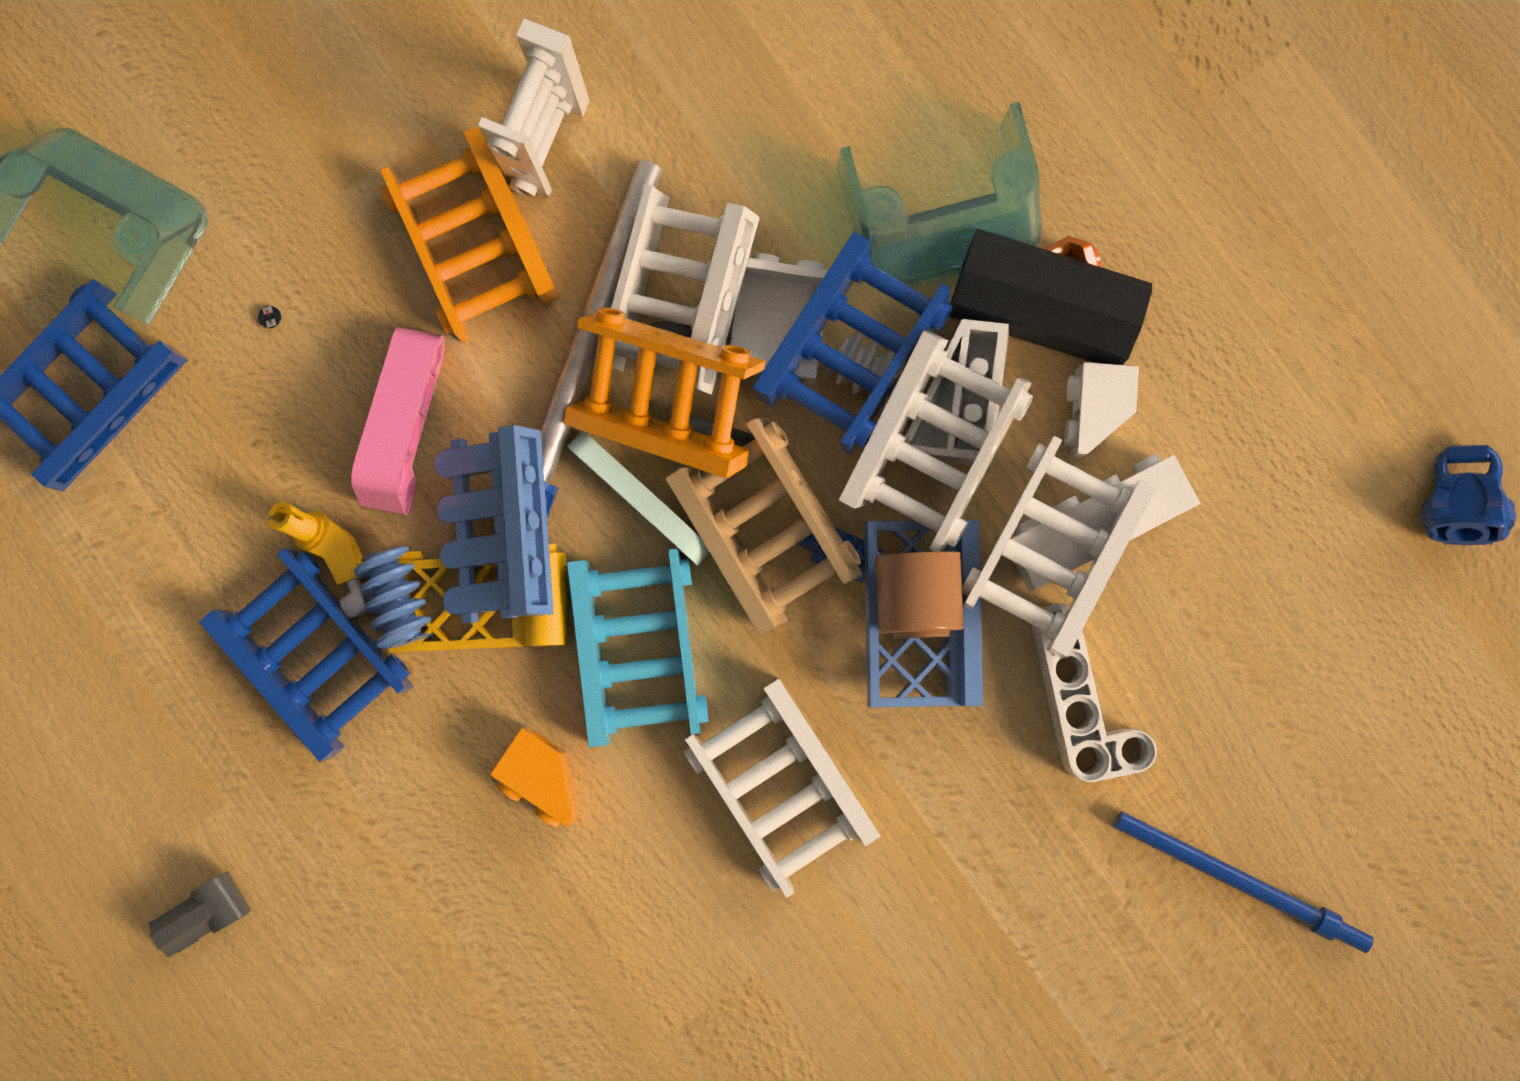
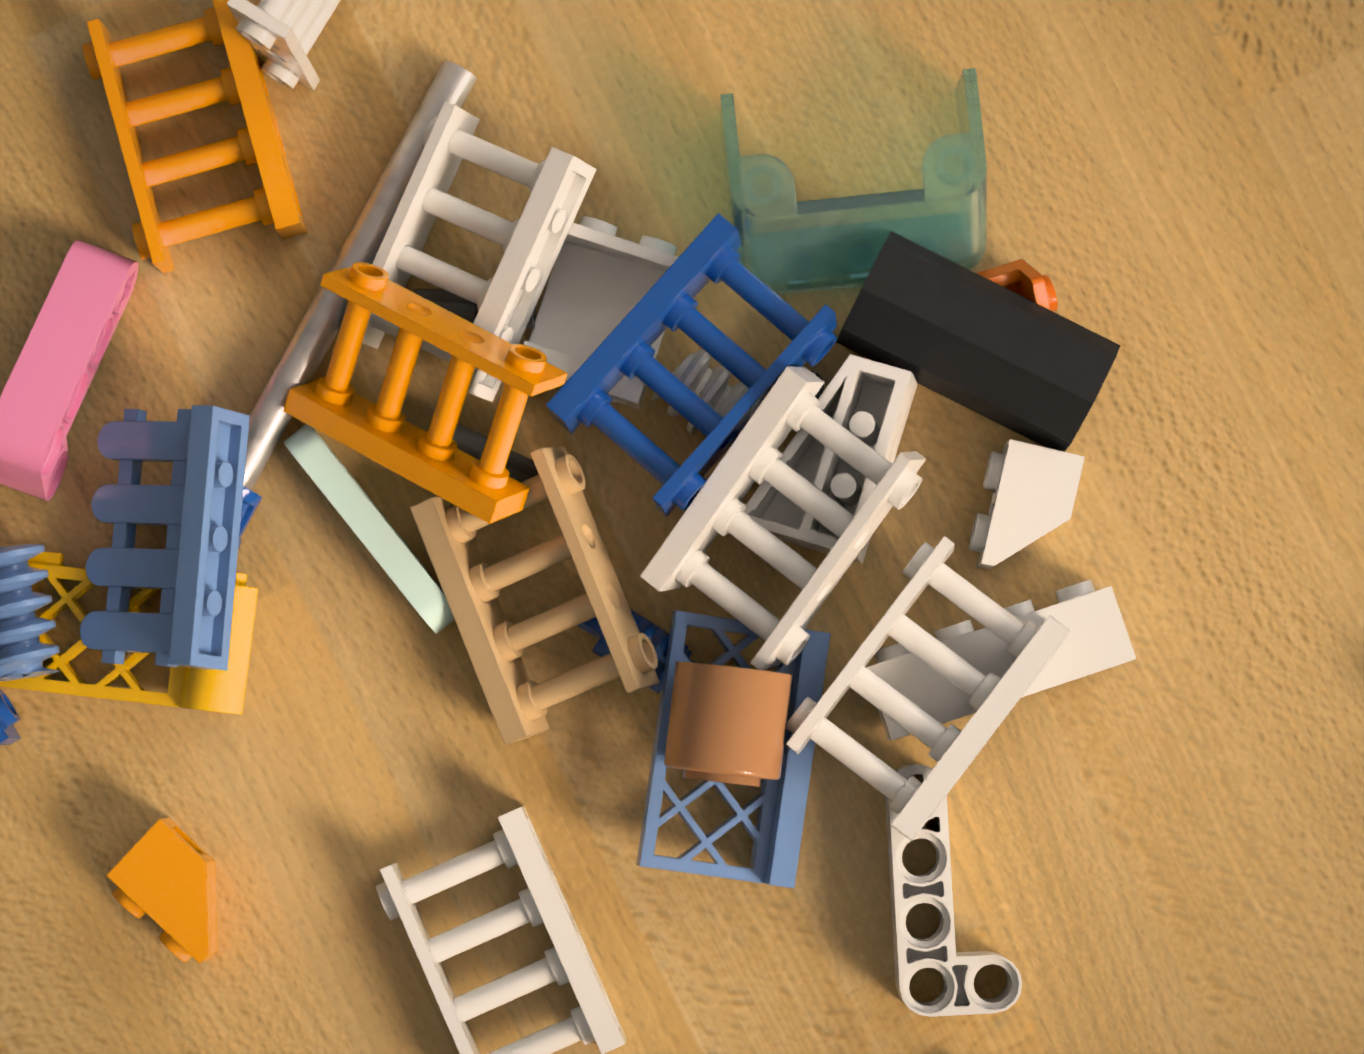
camera: 10 degrees right, 0 degrees up
medium azure fence [567,549,709,747] -> none

